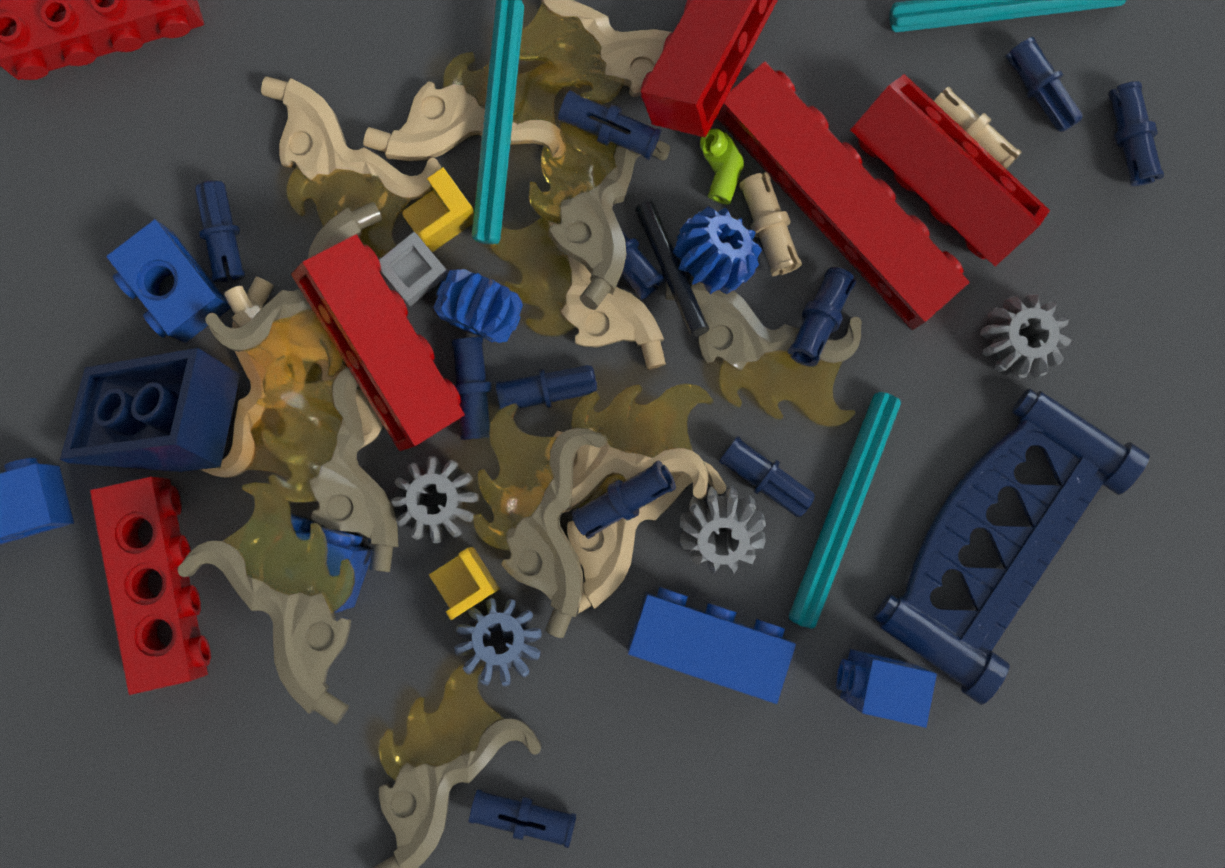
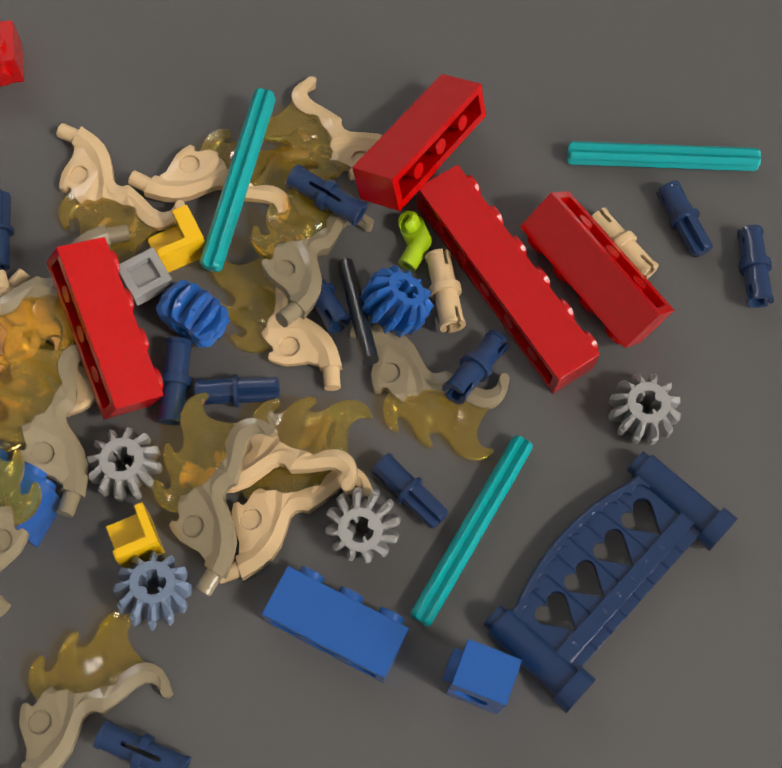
camera: 10 degrees right, 15 degrees down
dark blue pin [572,461,676,539] -> none

